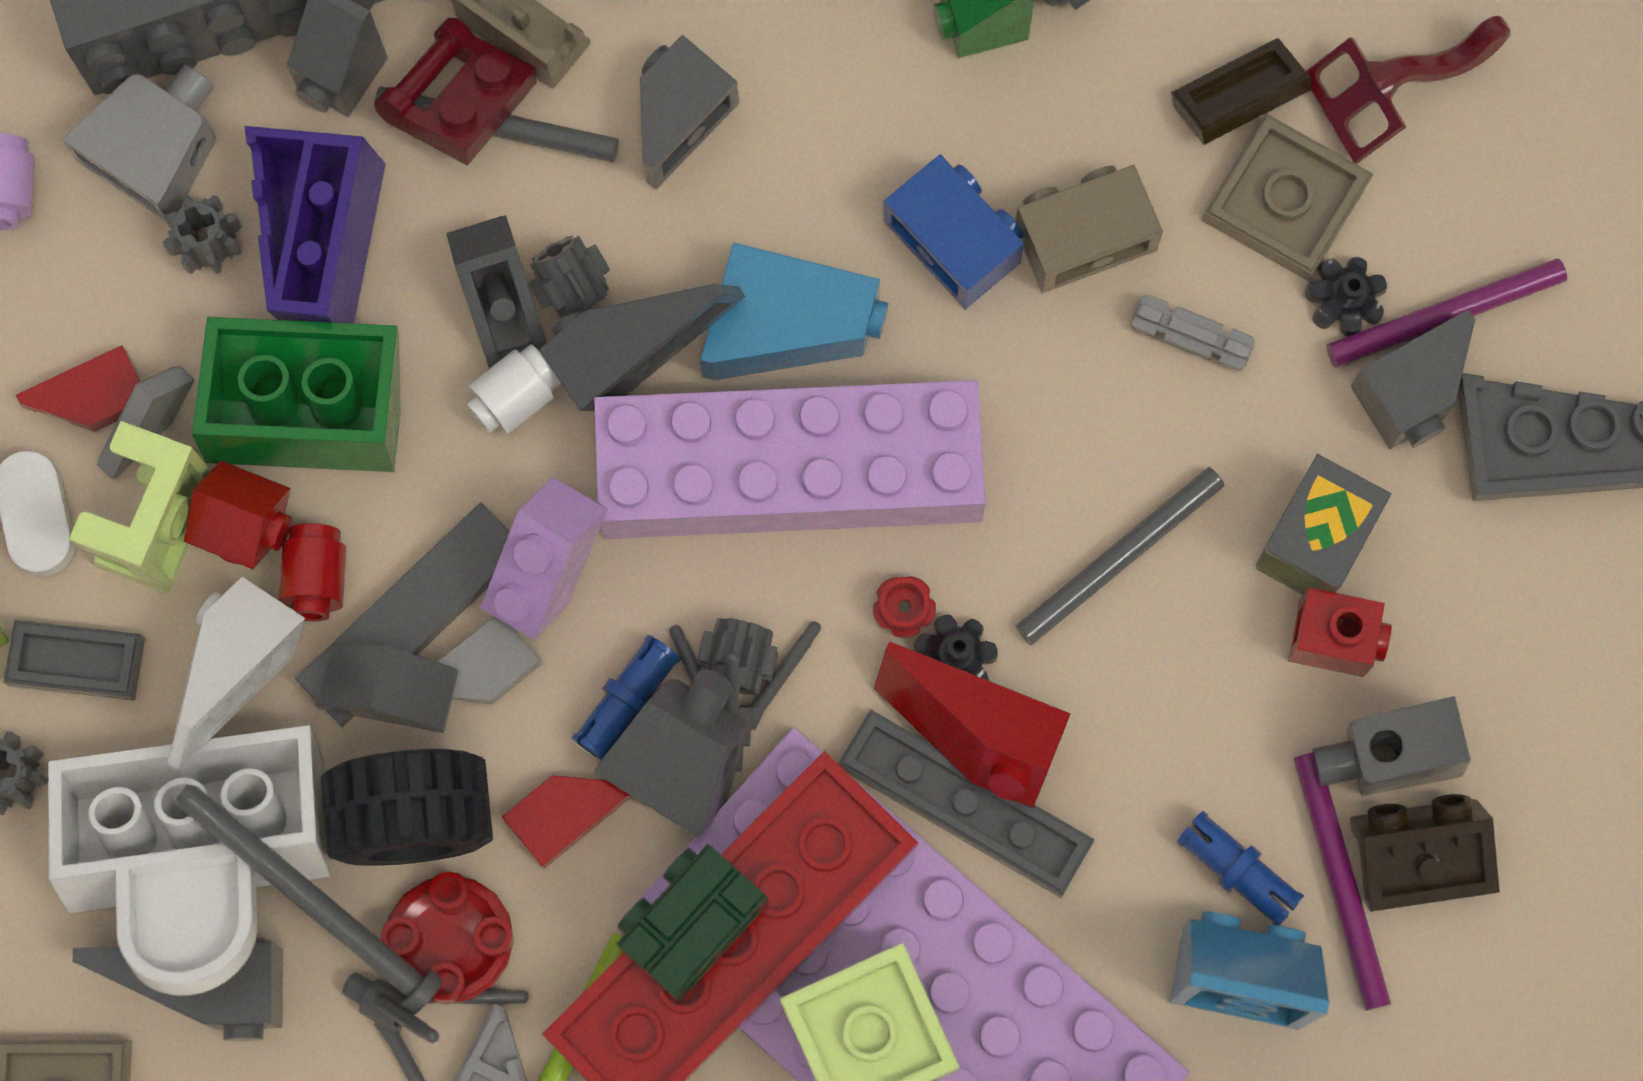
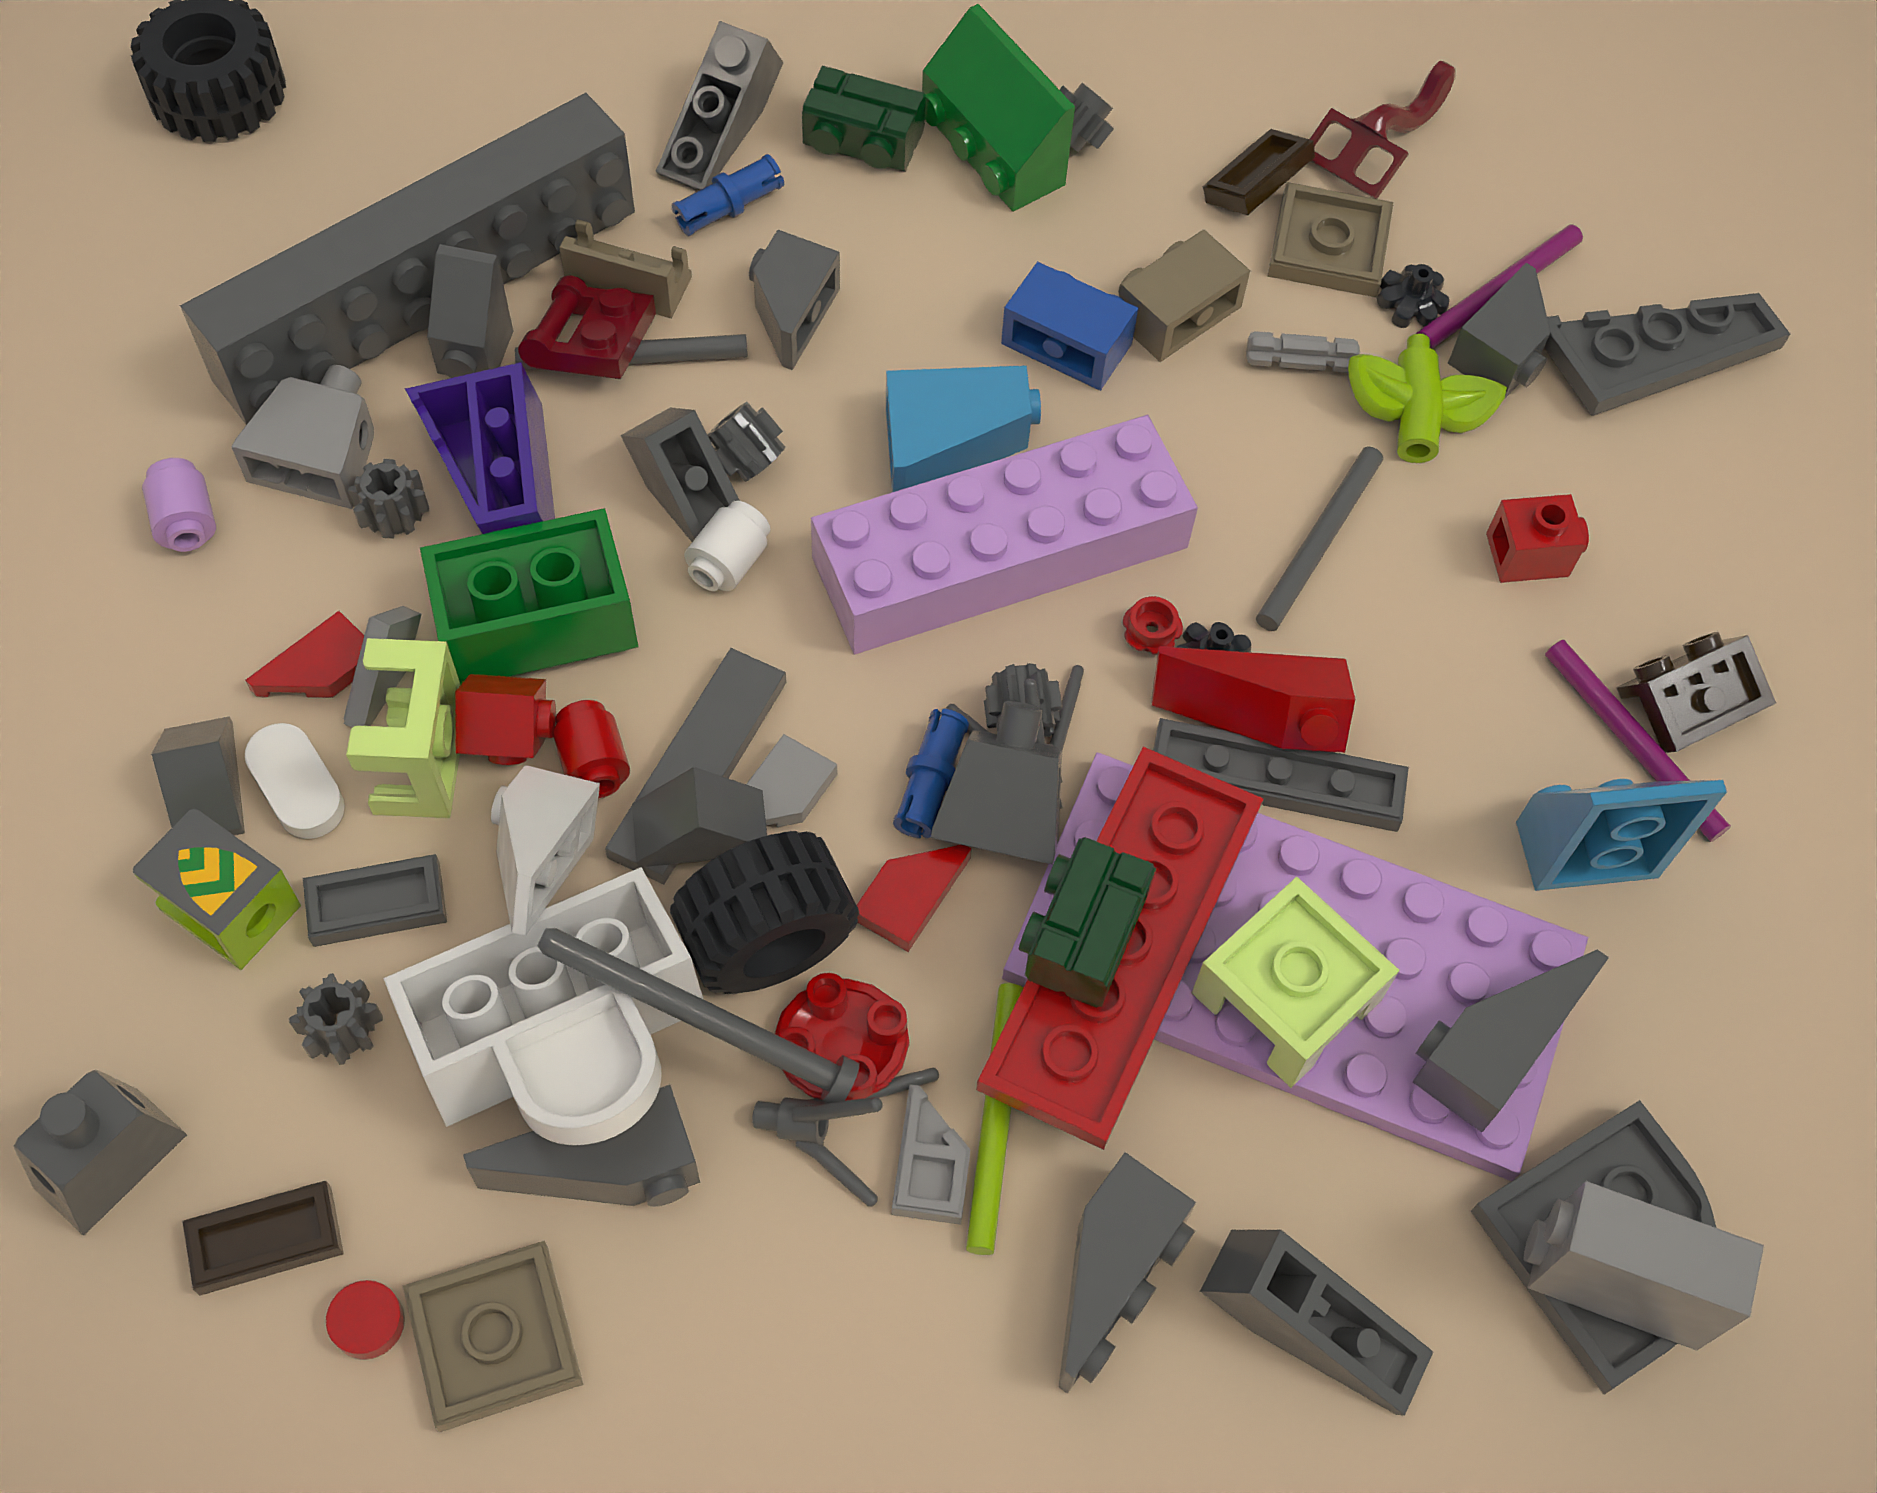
camera: 25 degrees left, 15 degrees down
lavender brick [480,477,608,640] -> none
dark grey slope [539,284,746,411] -> none
blue pin [1176,811,1305,926] -> none
piece [1256,454,1392,595] -> none
dark grey torso [1312,696,1471,796] -> none
none -> lime plant [1348,334,1507,463]

